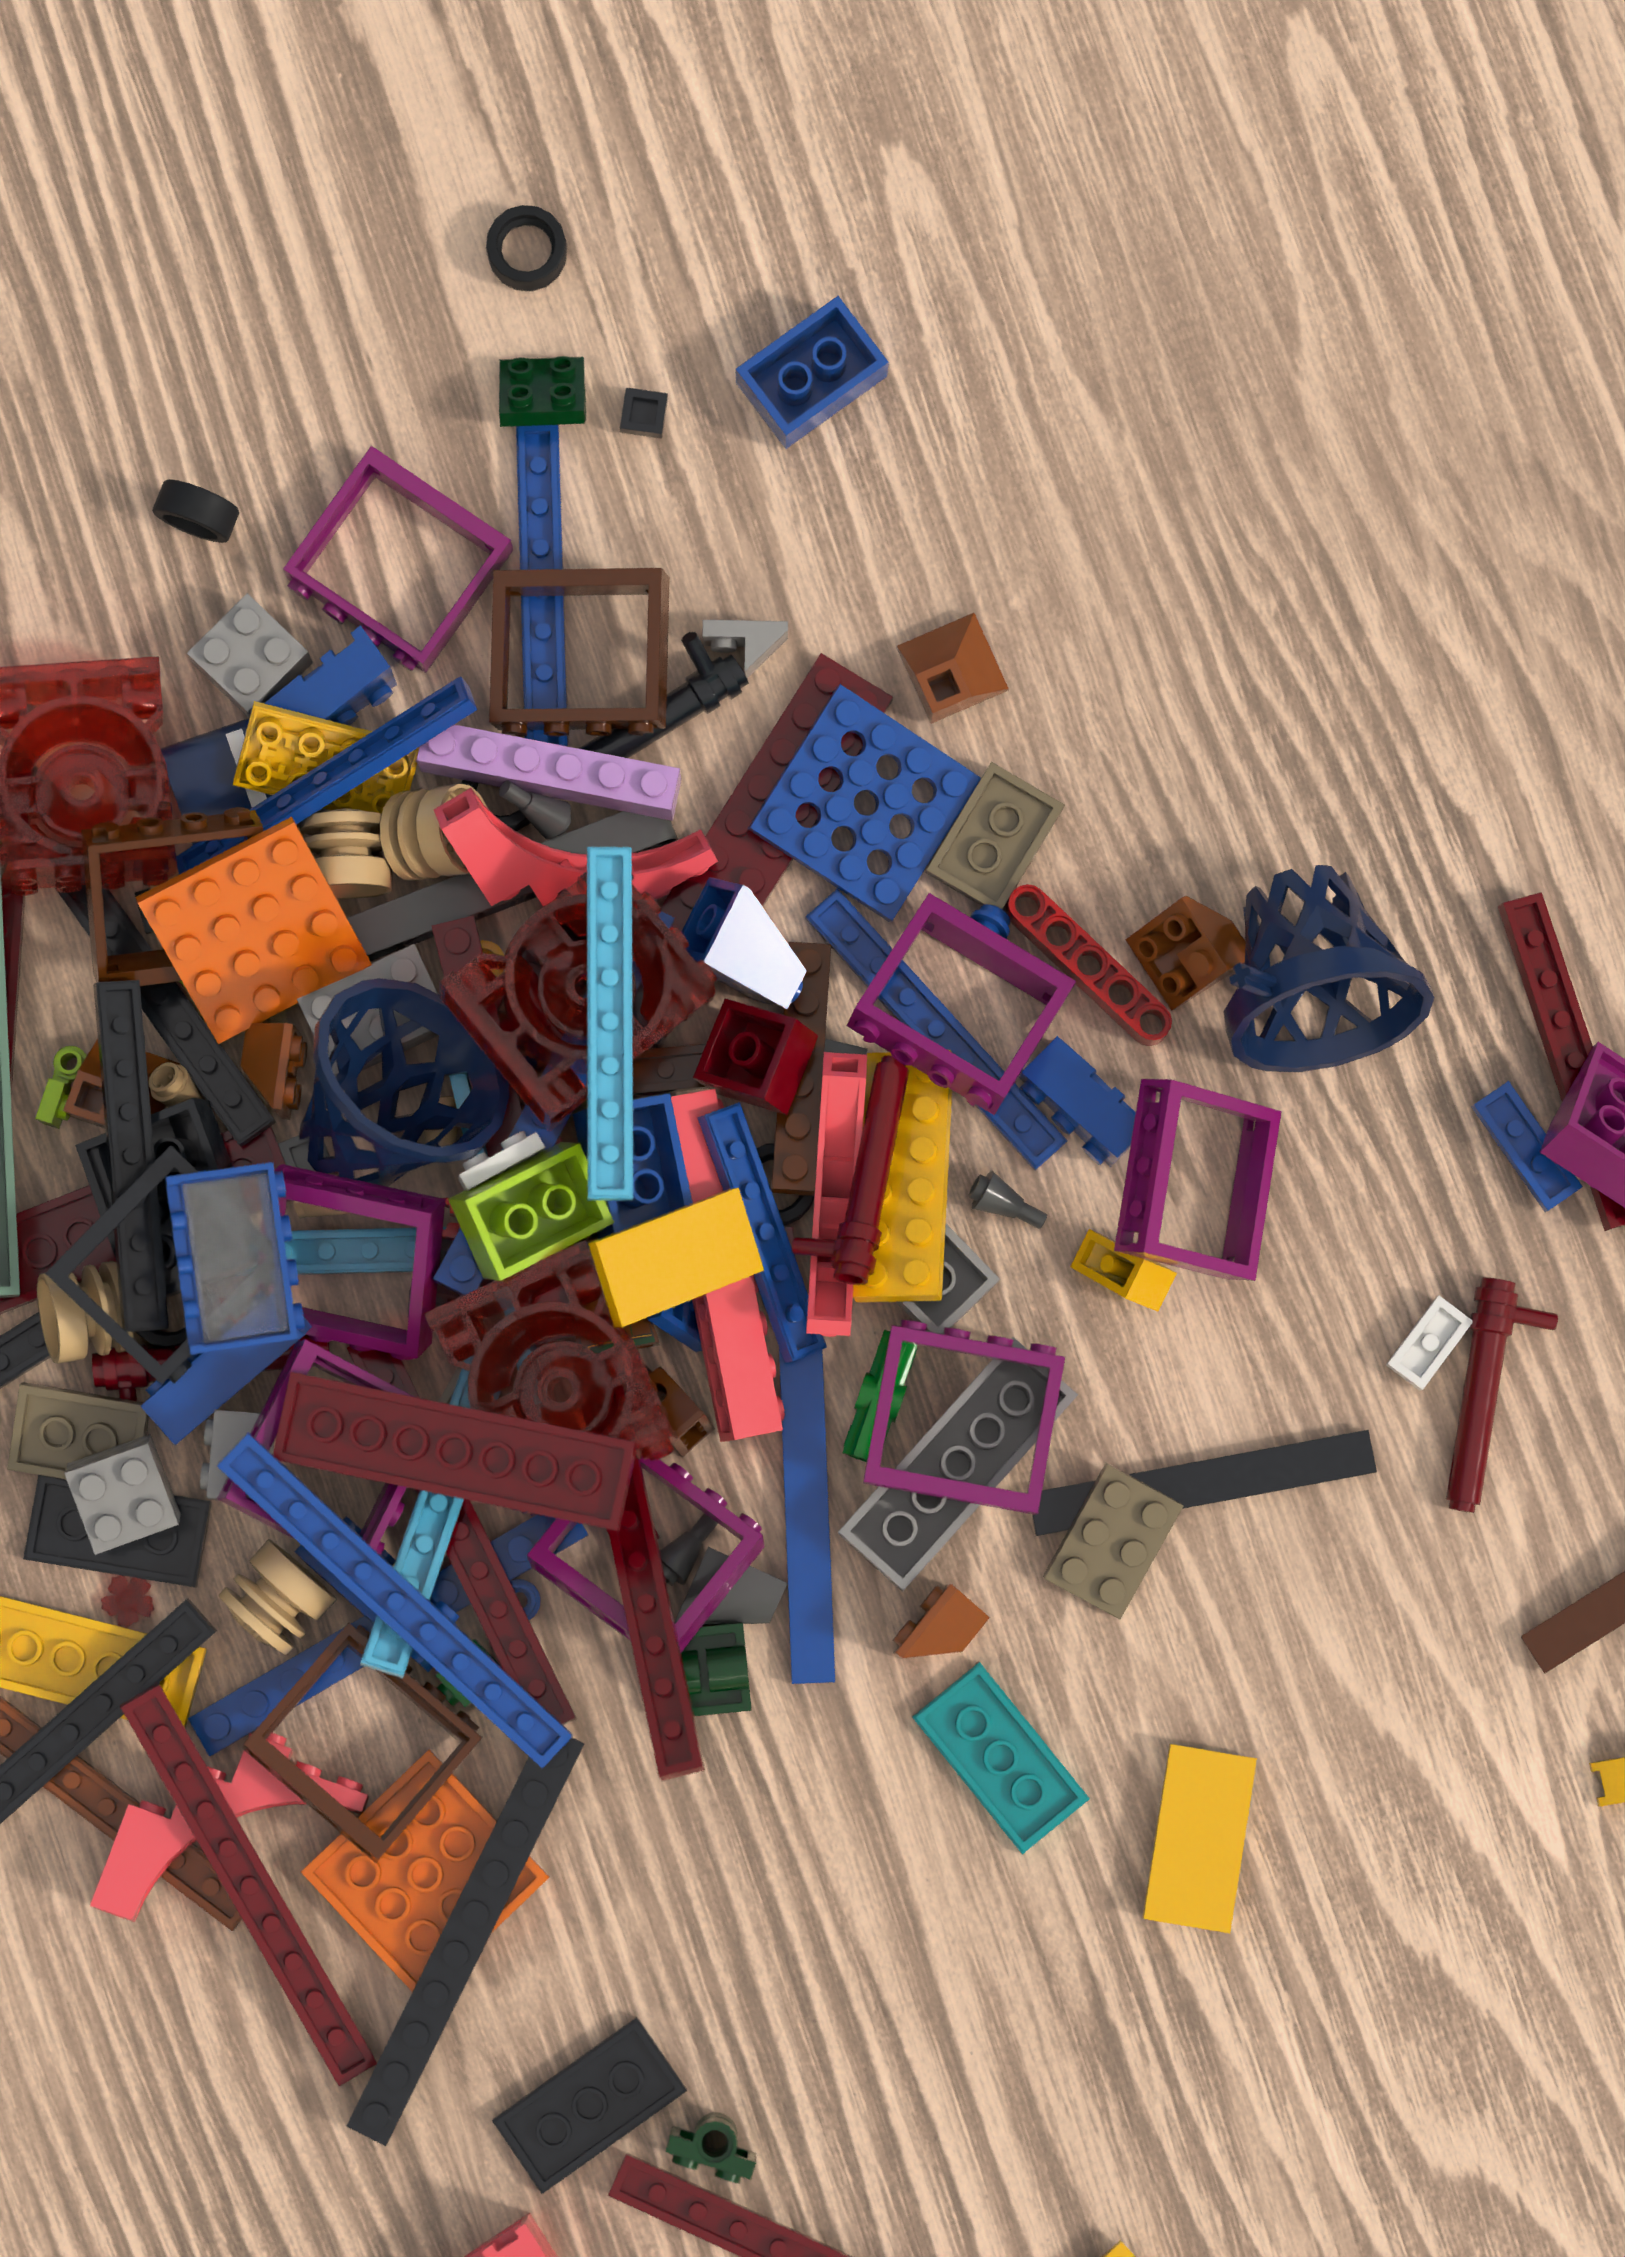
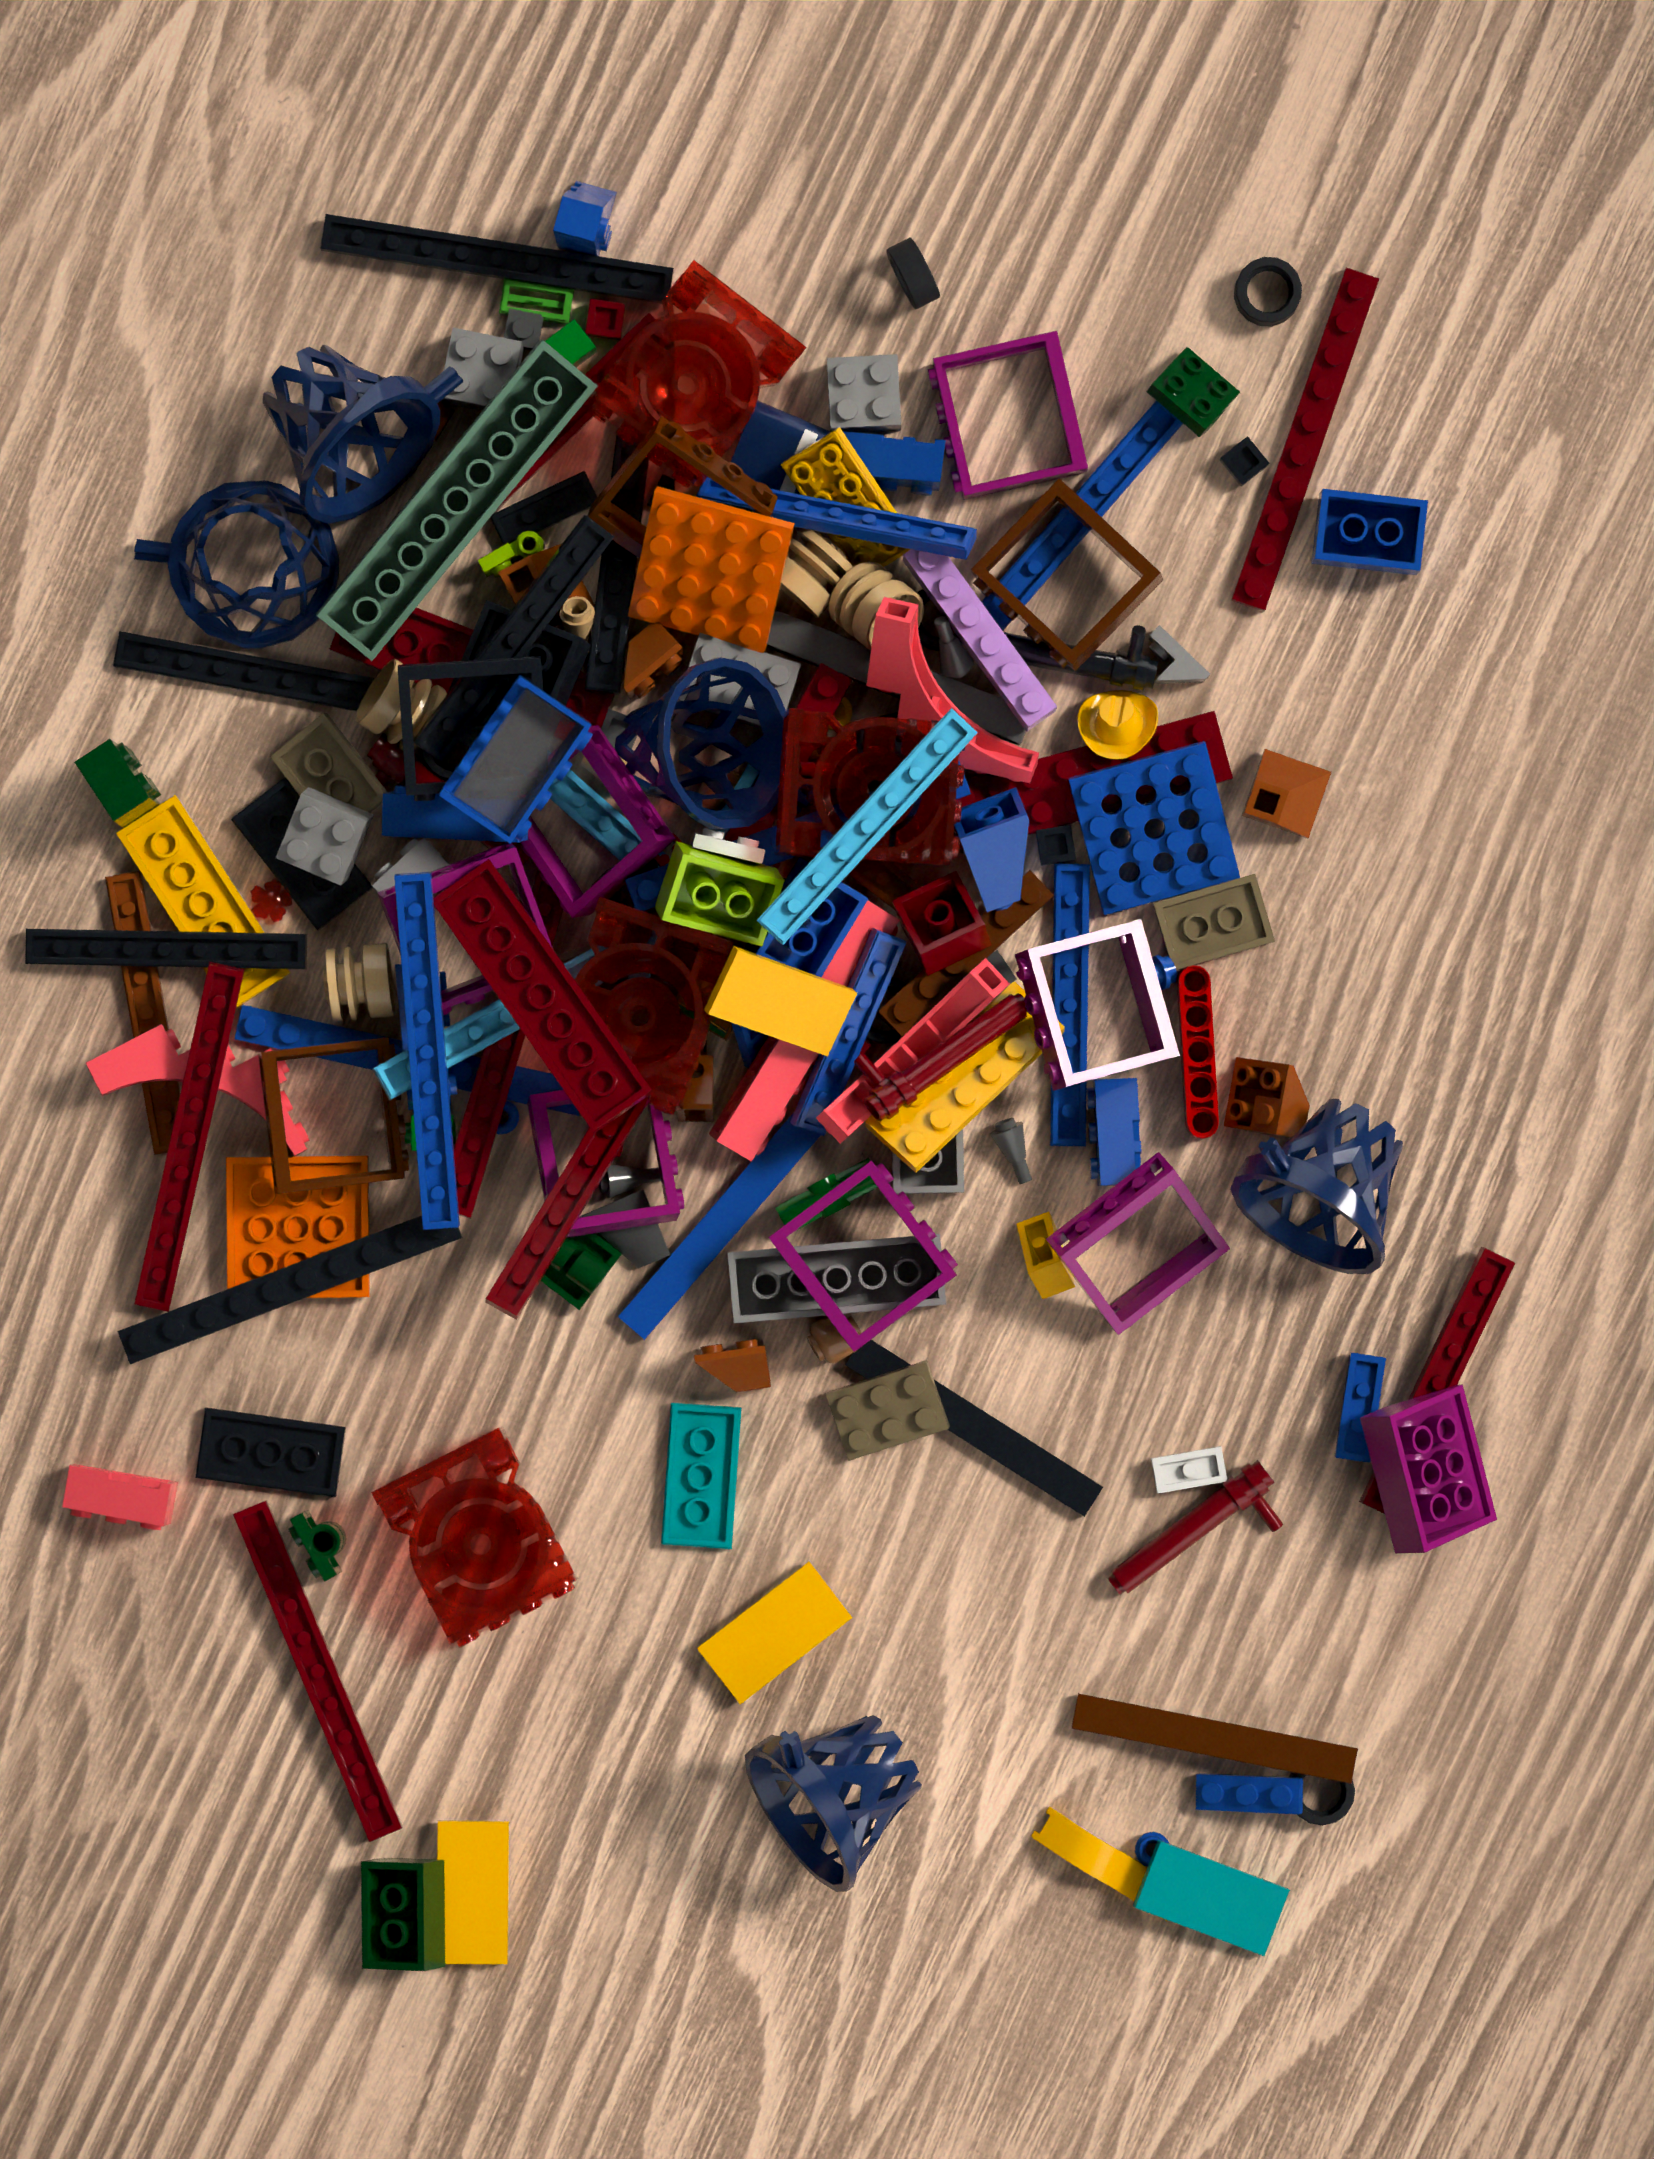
camera: 50 degrees right, 5 degrees up
none -> clear red brick [371,1426,578,1648]
none -> black tile [490,470,597,545]
none -> dark blue piece [745,1715,922,1892]
none -> medium nougat head [807,1316,861,1364]
none -> black plate [1036,825,1076,866]
none -> yellow hat [1077,690,1159,759]
none -> dark red plate [1231,267,1379,612]

